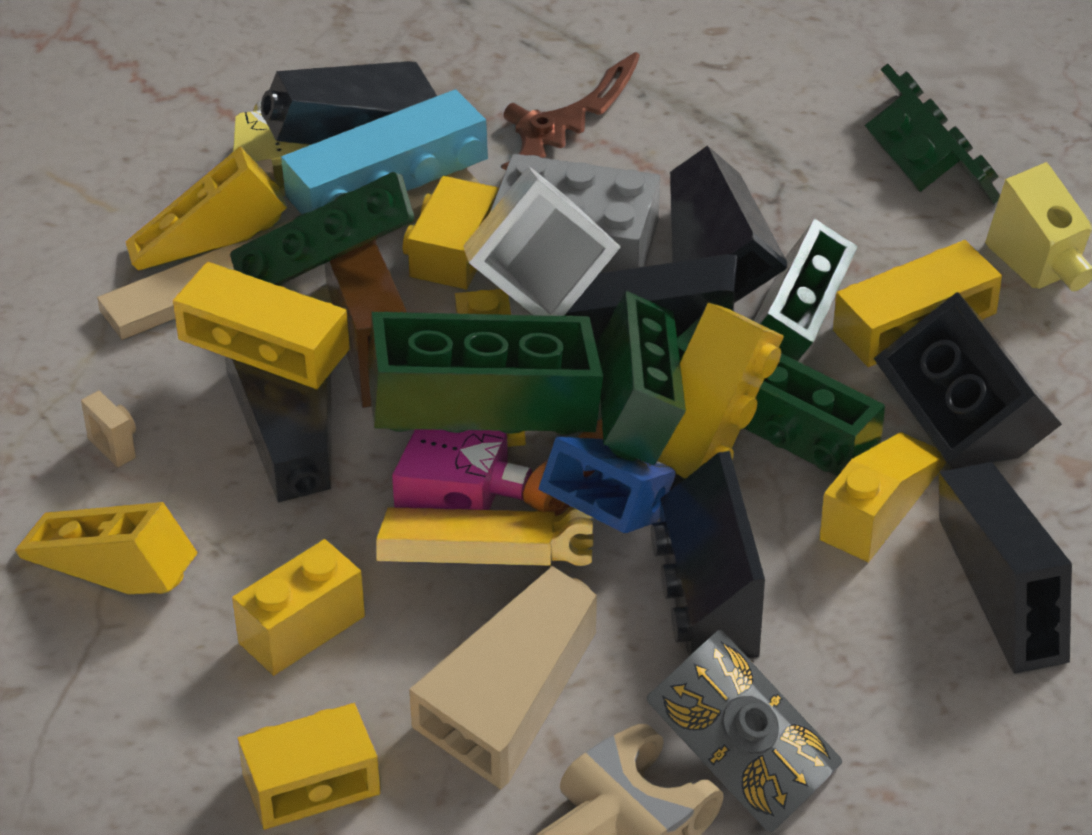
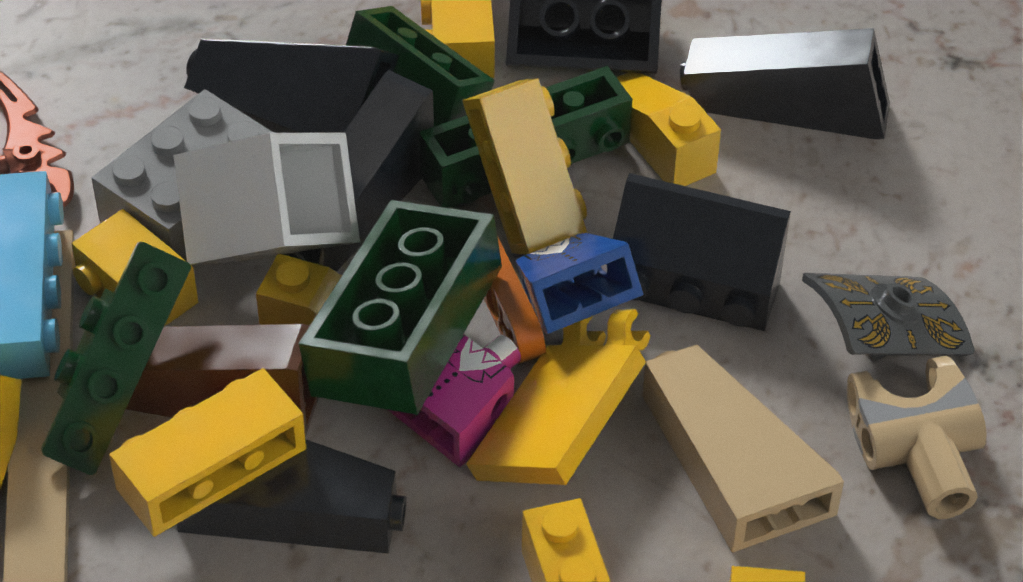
camera: 65 degrees left, 5 degrees up
dark green brick [597,291,686,466] -> none

